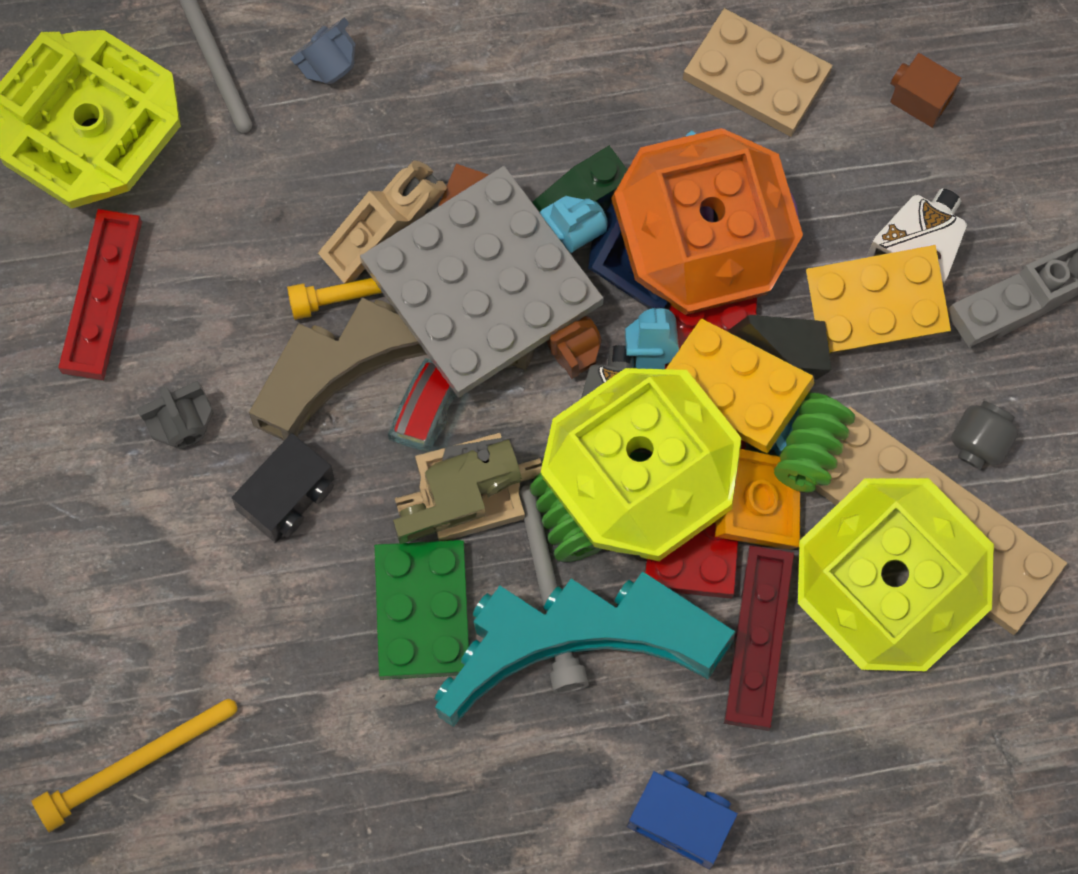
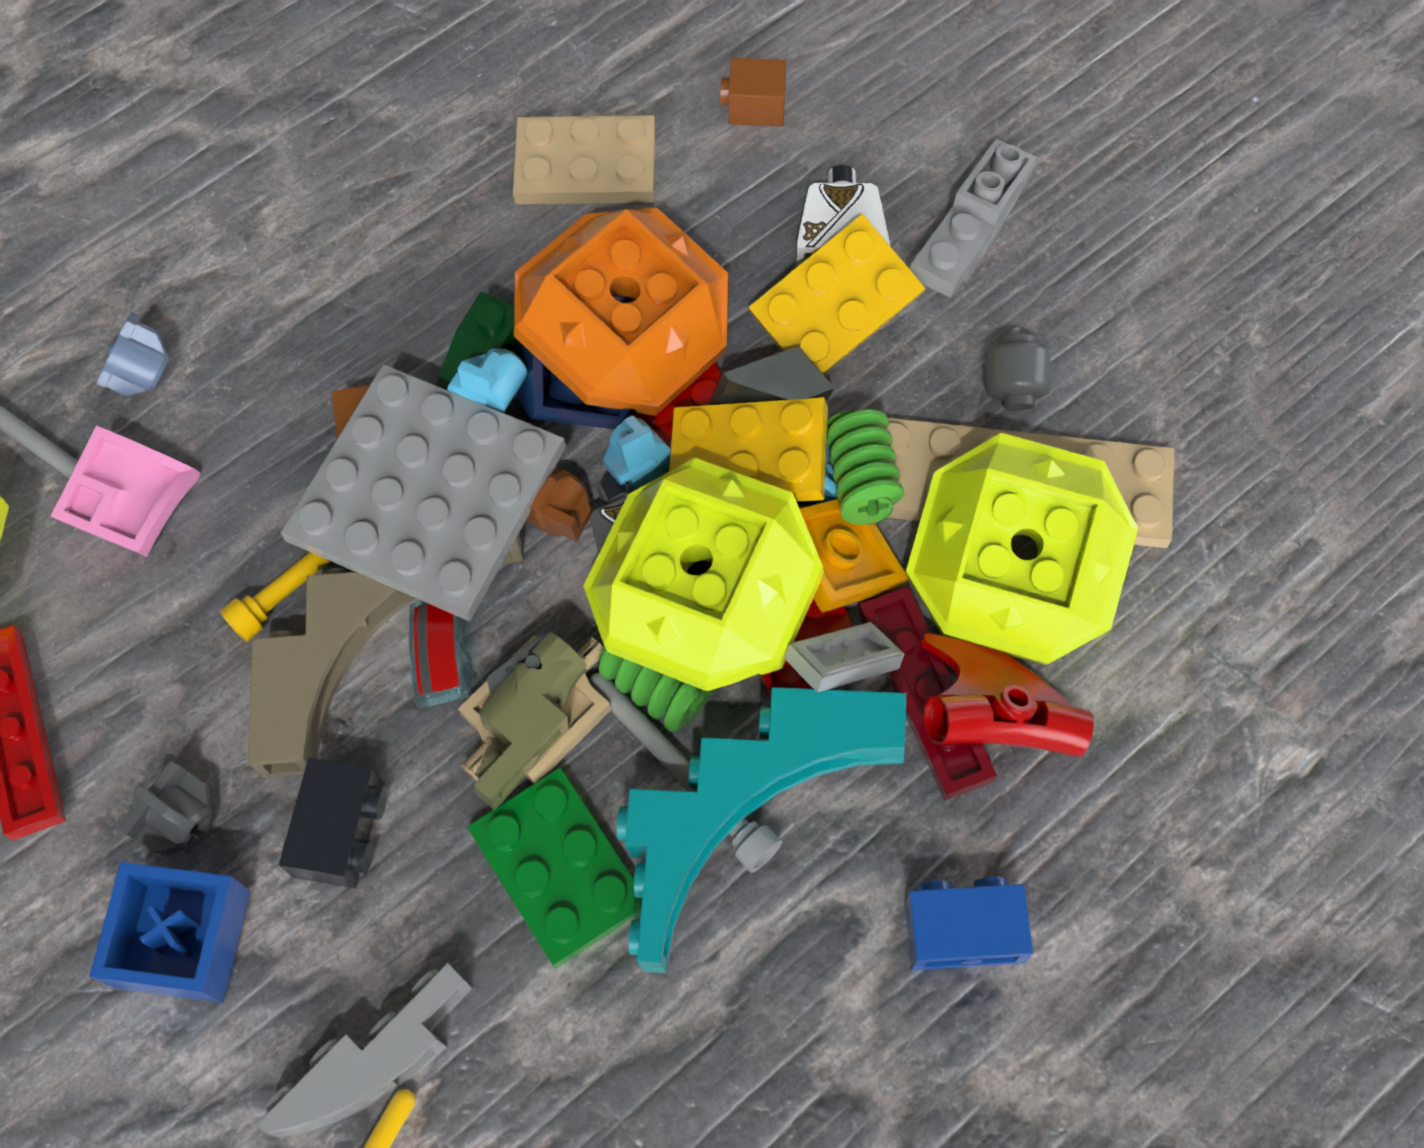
camera: 25 degrees left, 5 degrees down
tan plate [318,160,447,283] -> none
none -> bright pink plate [51,426,201,557]
none -> blue brick [89,862,250,1003]
none -> light grey slope [257,963,472,1138]
none -> light grey plate [784,622,904,693]
none -> red pin [920,633,1094,757]

